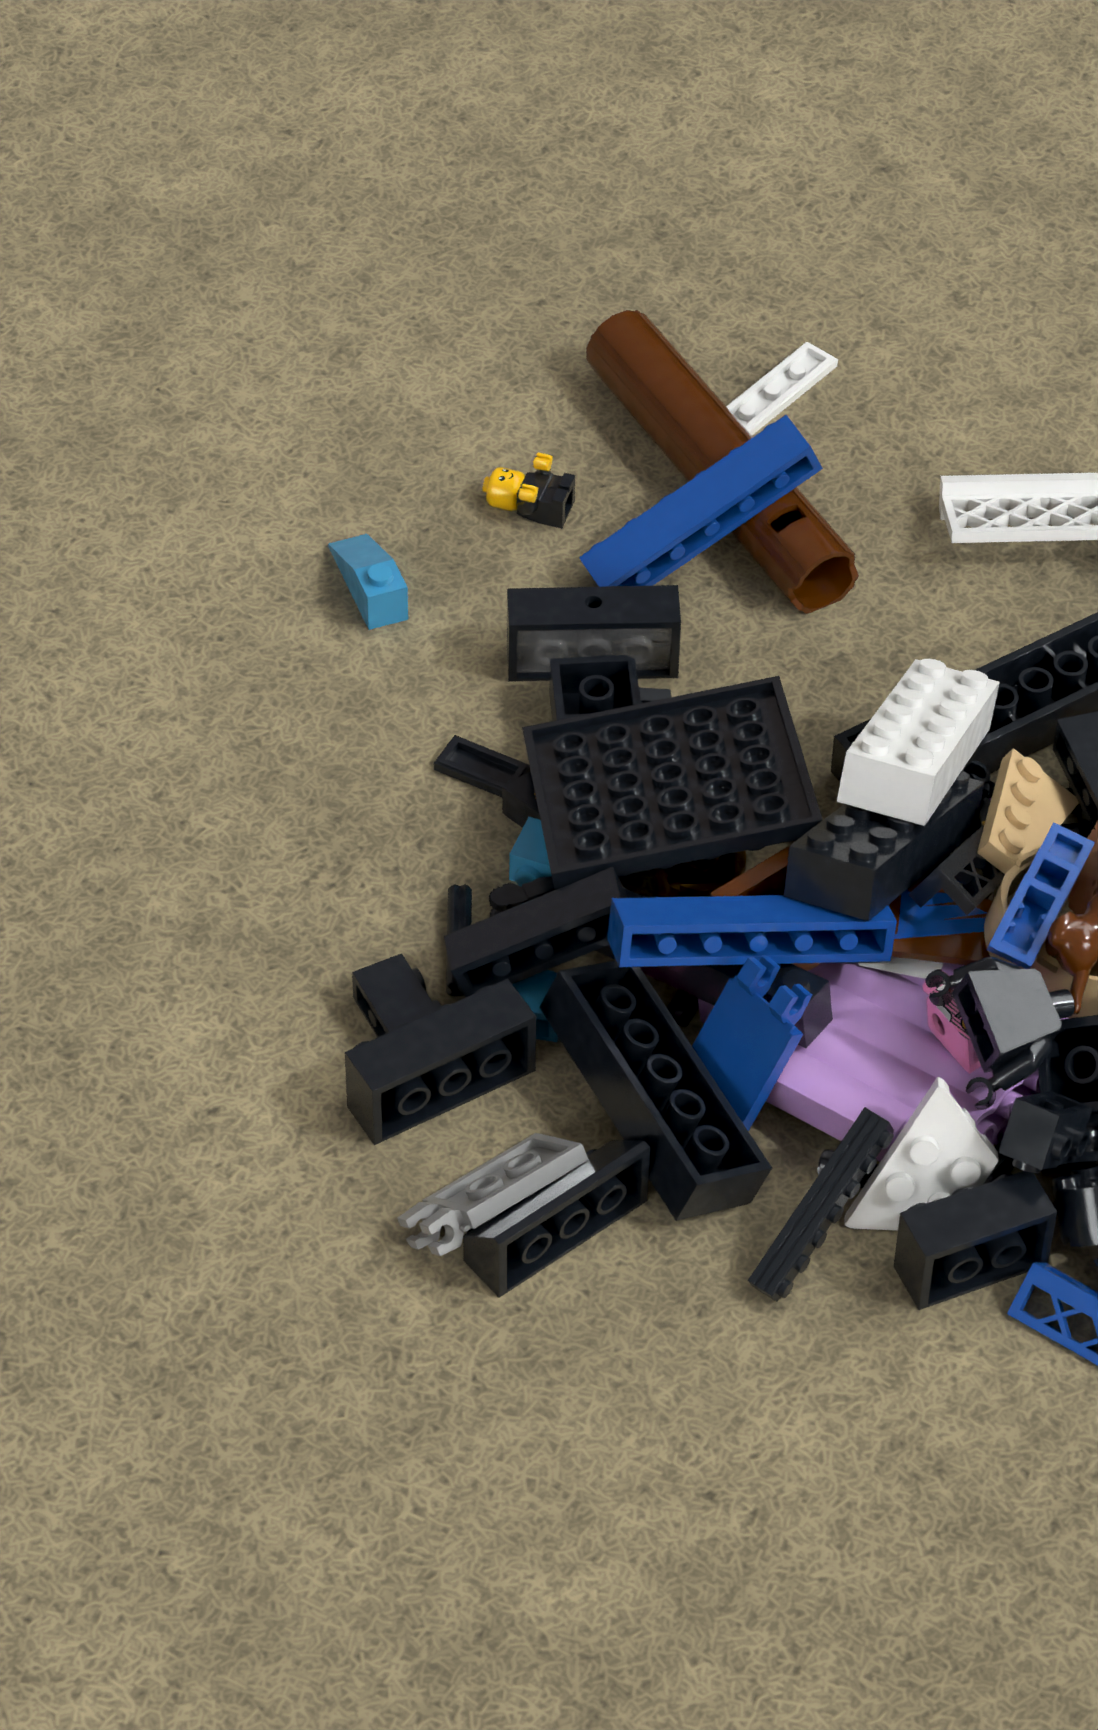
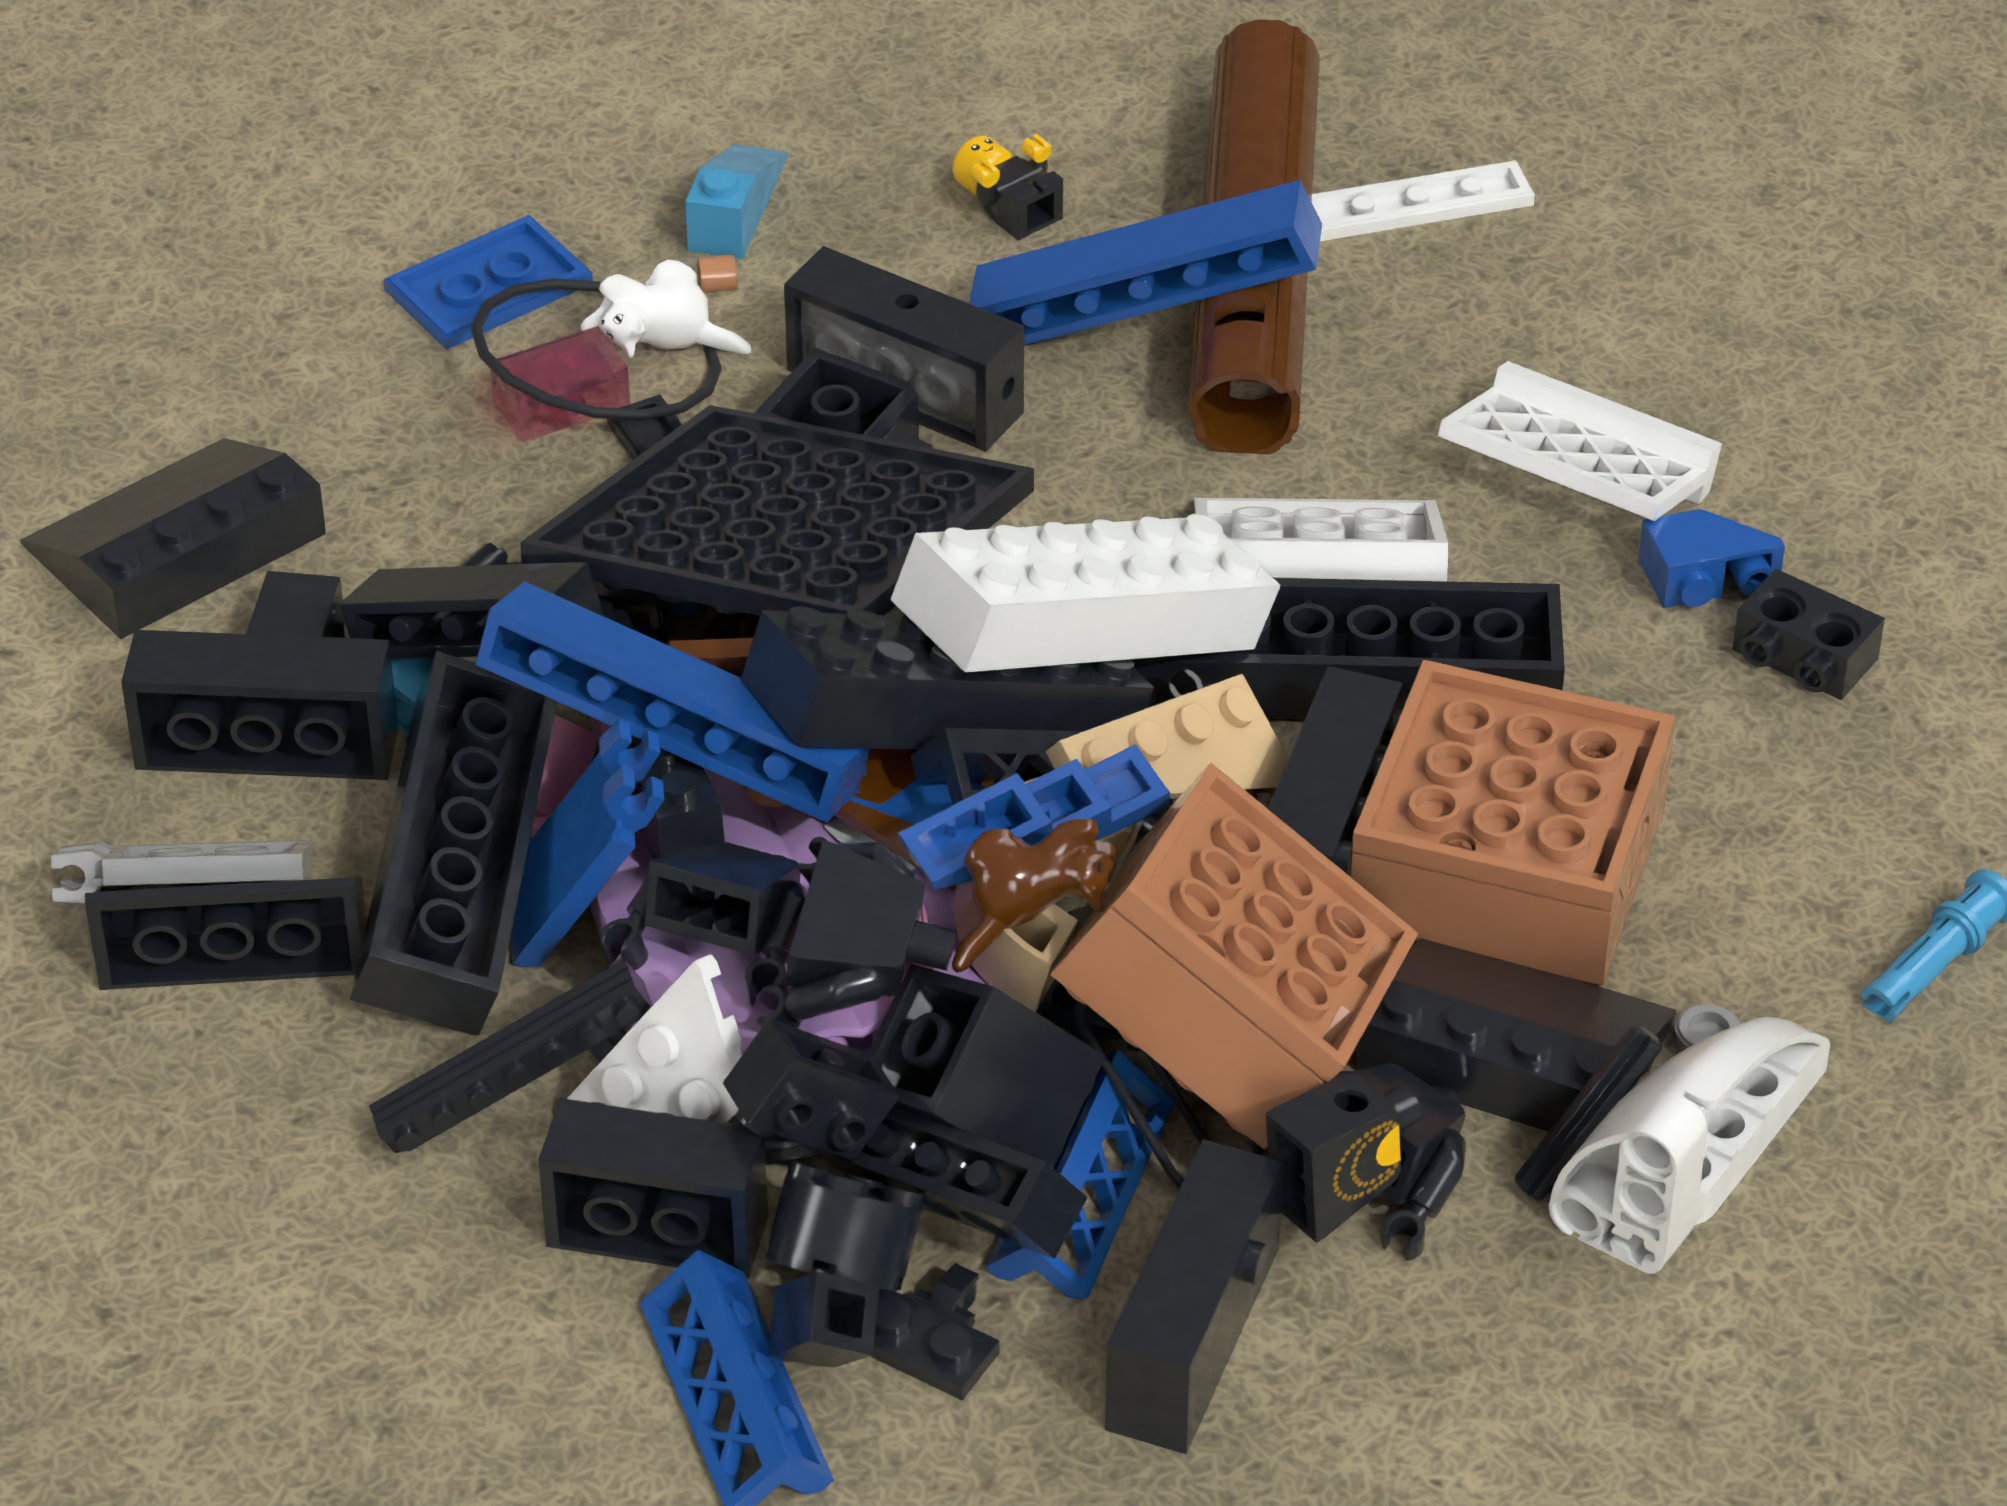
camera: 35 degrees right, 5 degrees down
none -> black slope [20,438,326,639]
none -> blue tile [384,215,593,350]
none -> black piece [470,278,722,421]
none -> clear pink brick [490,326,630,443]
none -> white animal [580,260,751,358]
none -> black torso [601,842,807,1005]
none -> nougat piece [697,254,738,293]
none -> white slope [1194,498,1448,581]

